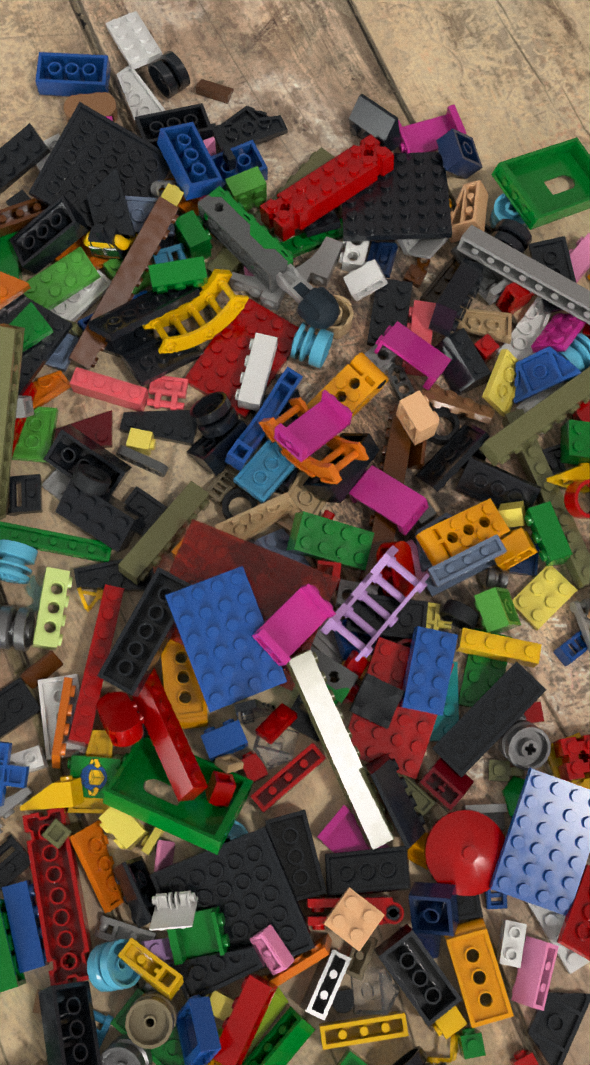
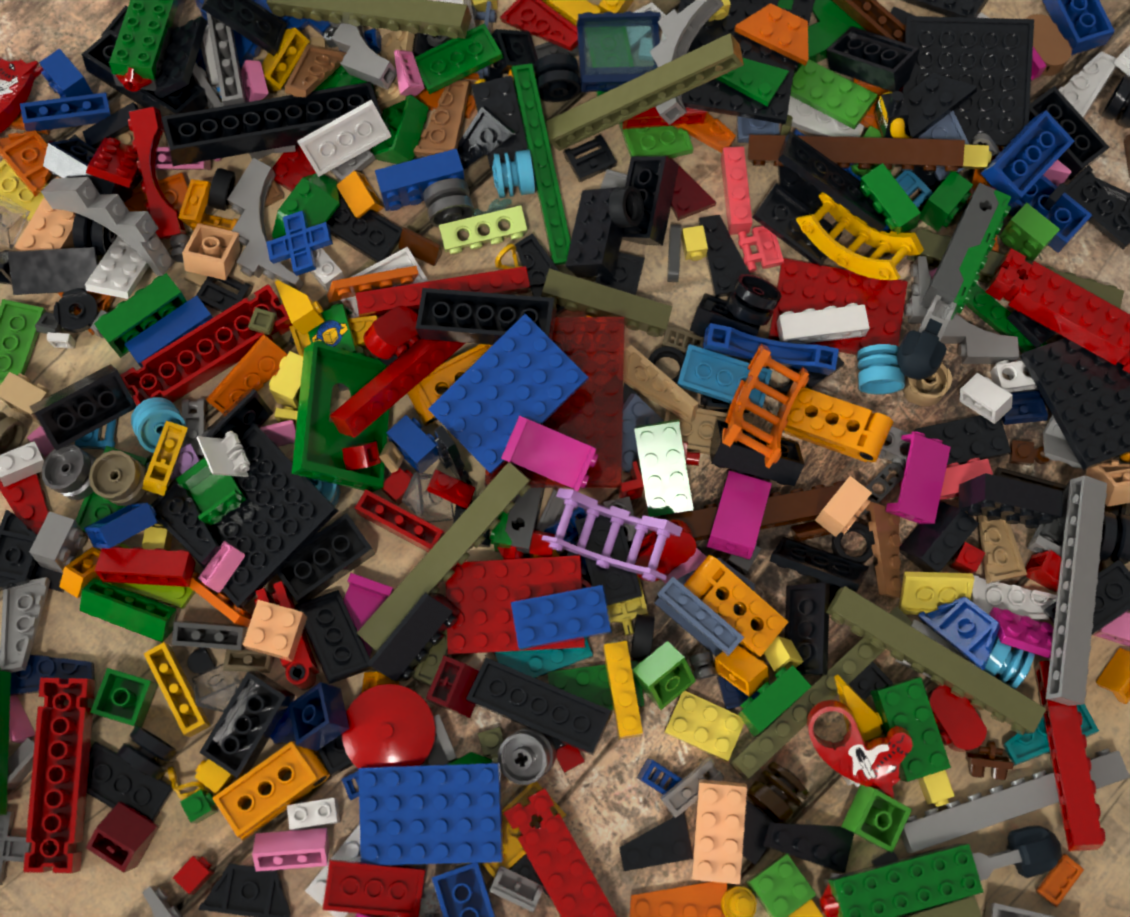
camera: 70 degrees right, 0 degrees up
dark pink panel [274,390,352,462] -> none
black brick [349,673,405,729] -> none

